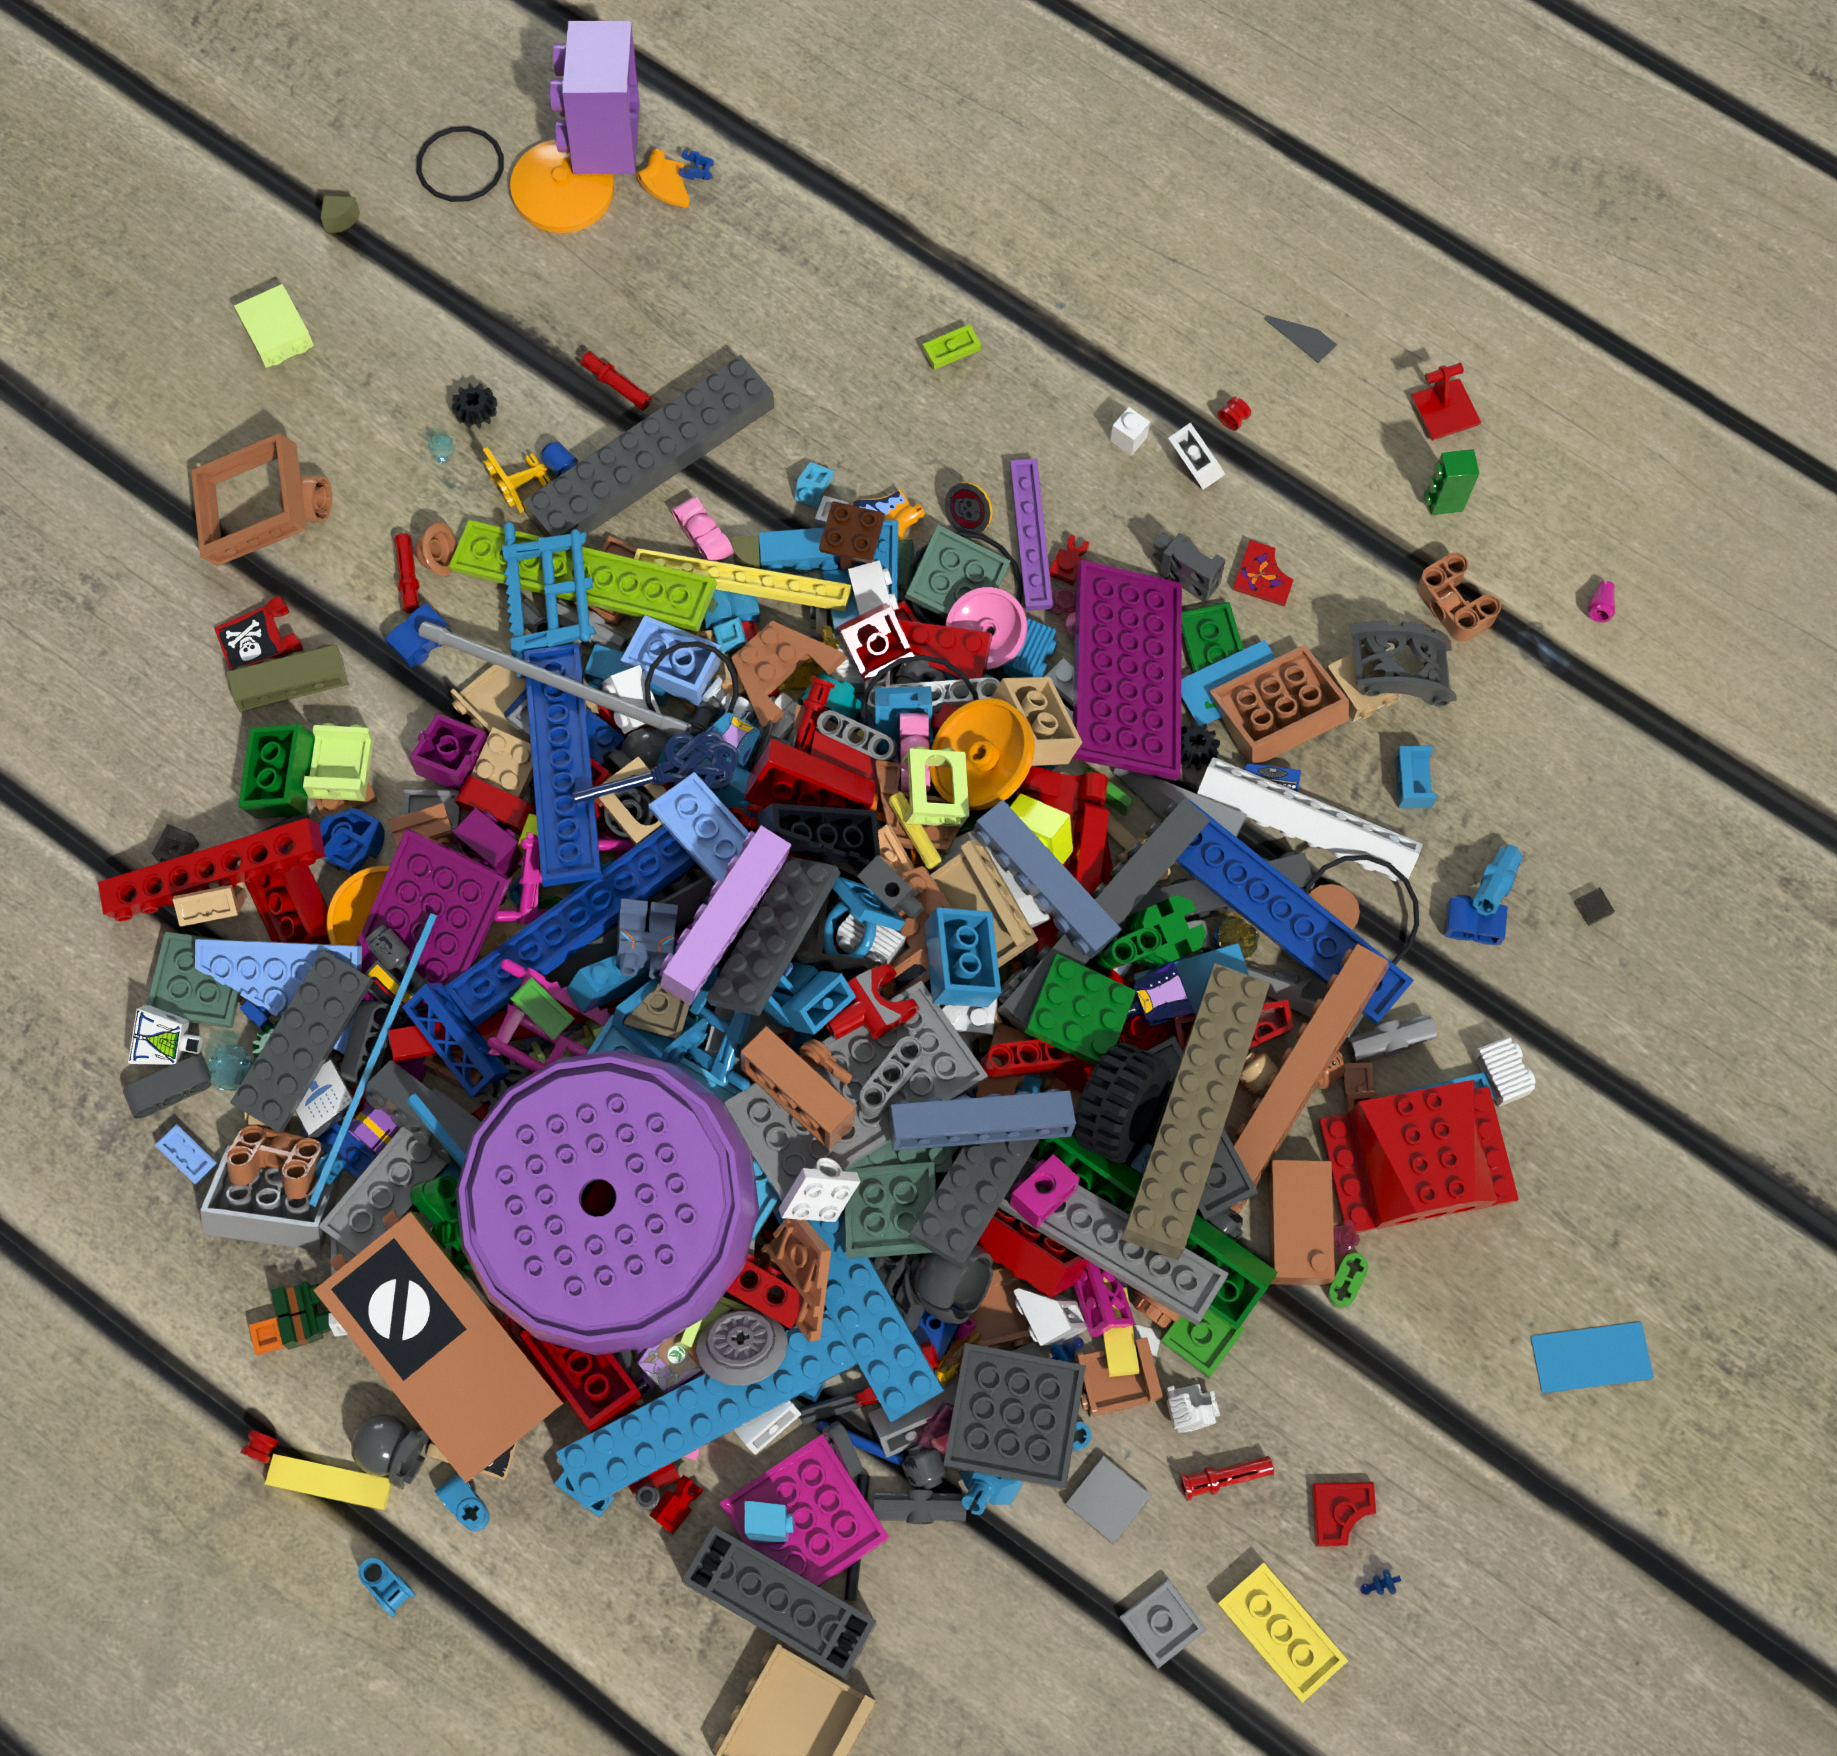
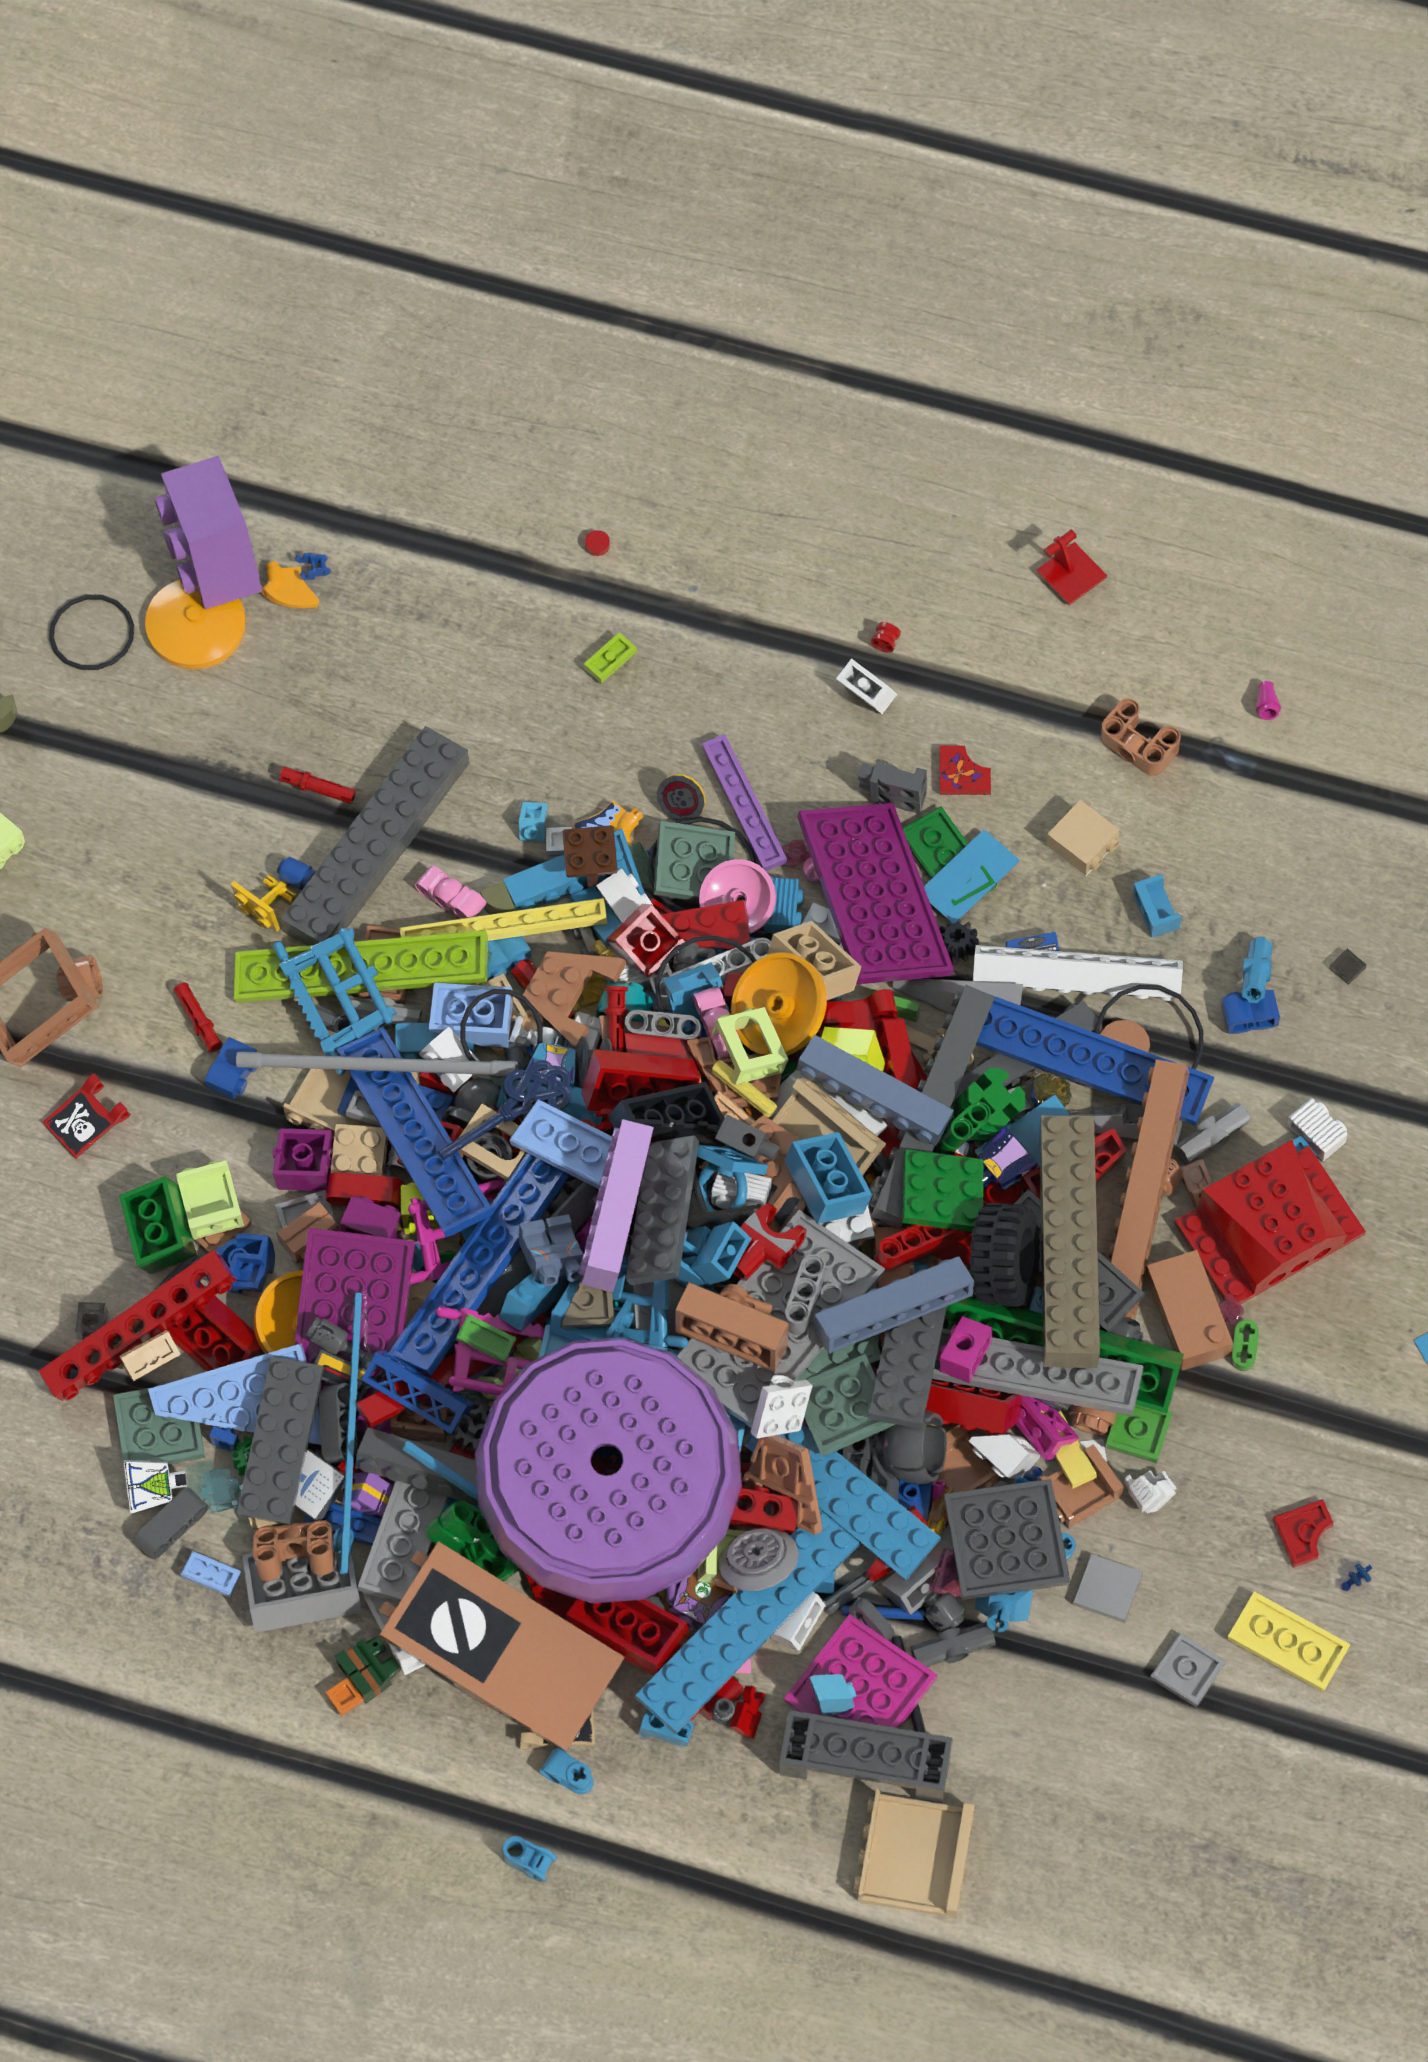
camera: 15 degrees left, 5 degrees down
olive brick [227,644,349,712] -> none
red wheel [240,1430,279,1464] -> none
light yellow tile [265,1454,392,1511] -> none
dark grey tile [351,1414,431,1490] -> none
nougat hat [415,522,457,576] -> none
clear light blue plate [428,436,455,464] -> none
black gear [451,382,498,429] -> none
medium azure tile [713,617,747,654] -> none
red plate [1049,534,1090,586] -> none
white brick [1110,407,1150,456] -> none
red pin [1179,1456,1274,1501] -> none
nougat slope [1209,644,1349,765] -> none
tan head [1240,1051,1279,1096] -> none
dark grey sticker [1264,315,1337,363] -> none
dark grey fence [1350,621,1457,707] -> none
green brick [1424,449,1480,515] -> none
none -> red tile [585,530,610,556]

